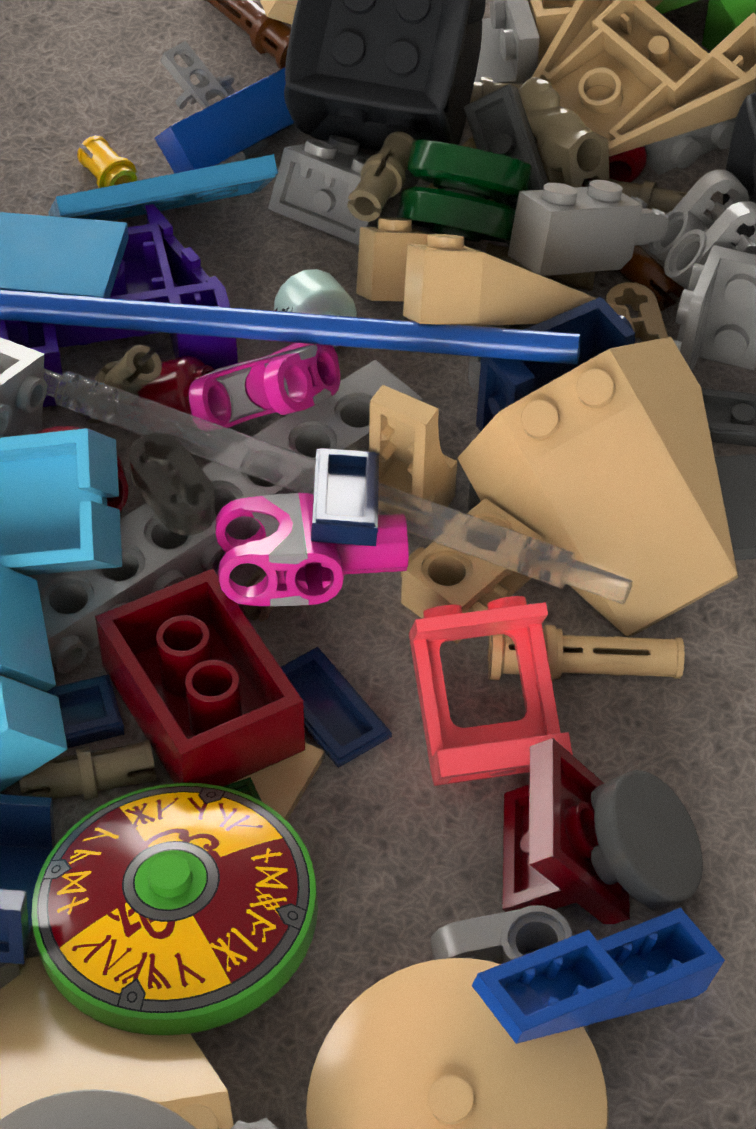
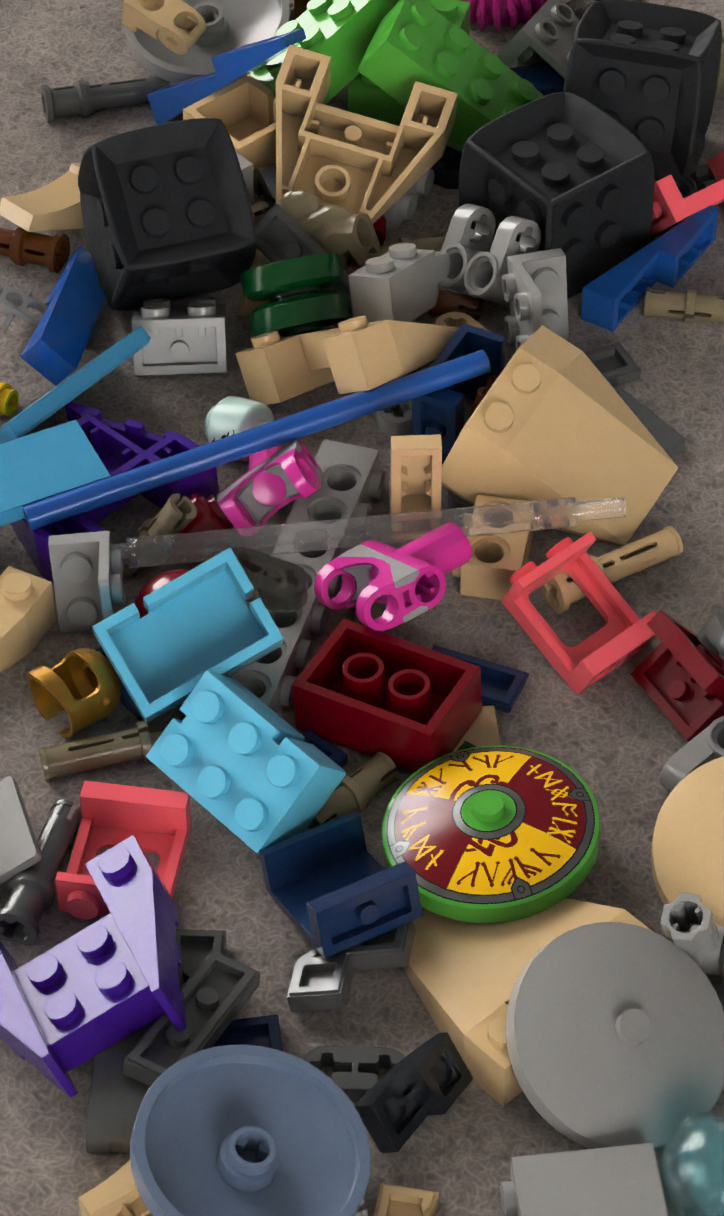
camera: 30 degrees left, 5 degrees down
tile [311,448,379,546] -> none
dark tan pin [347,132,415,222] -> none

